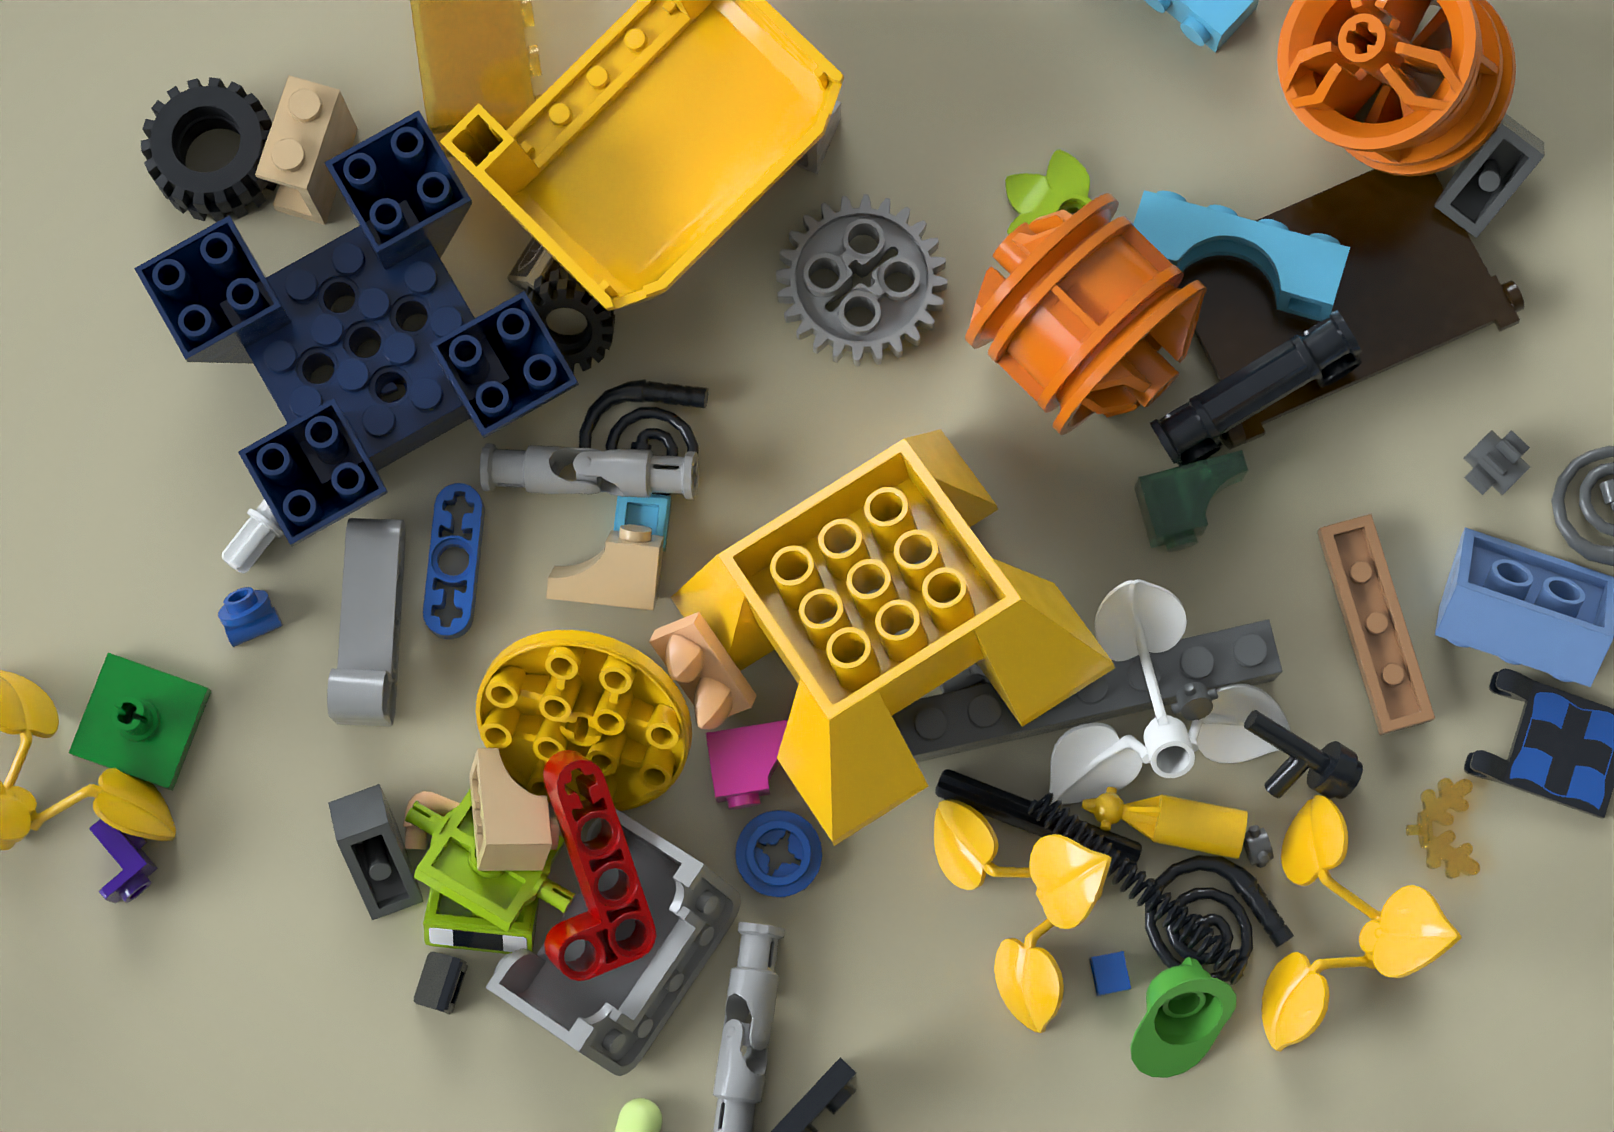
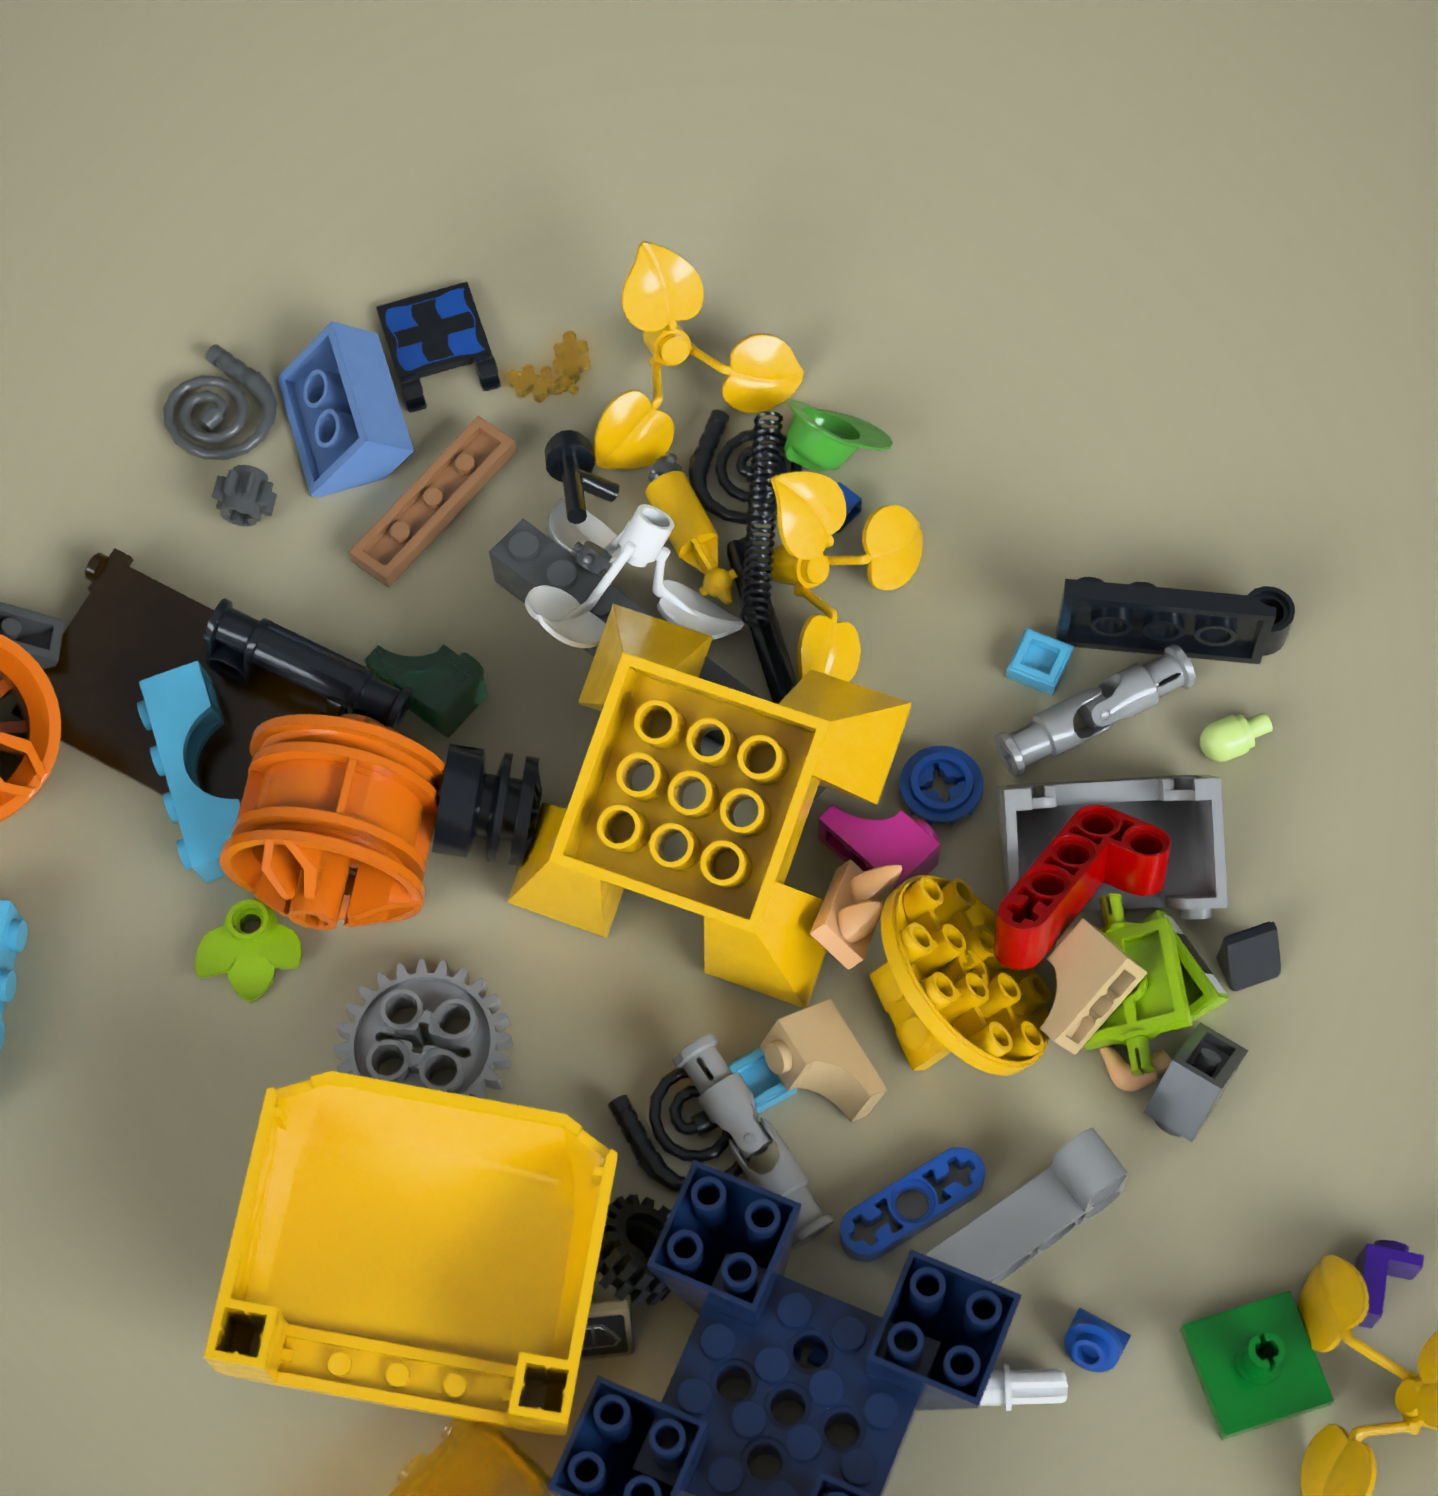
camera: 125 degrees left, 15 degrees down
none -> black wheel [432,744,543,866]
none -> medium azure tile [1006,628,1074,696]

